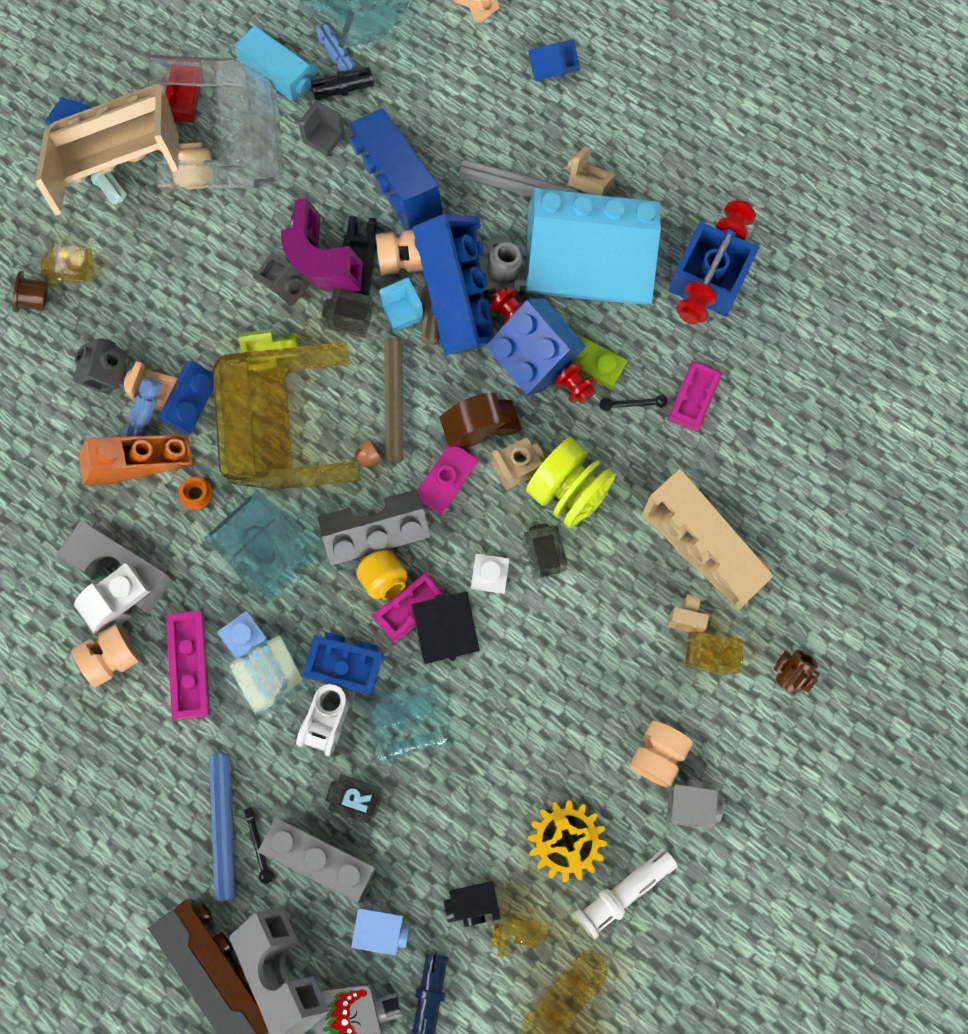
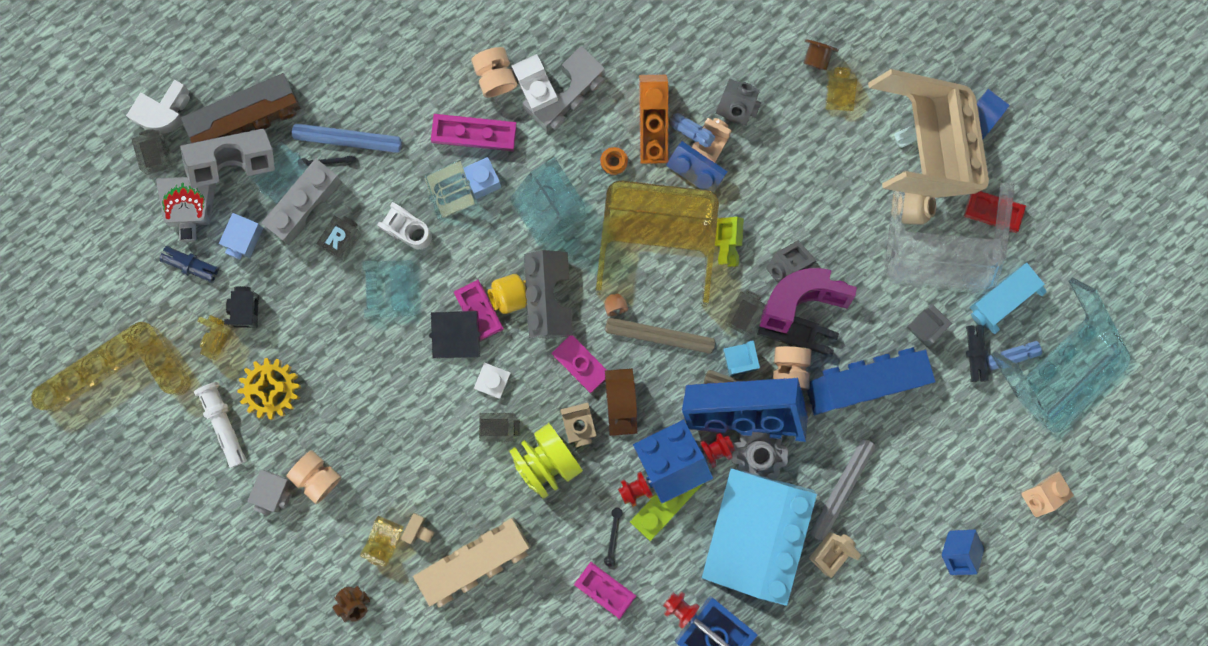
camera: 100 degrees right, 10 degrees up
blue bracket [302,632,385,696] -> none
none -> clear light blue piece [248,141,308,204]

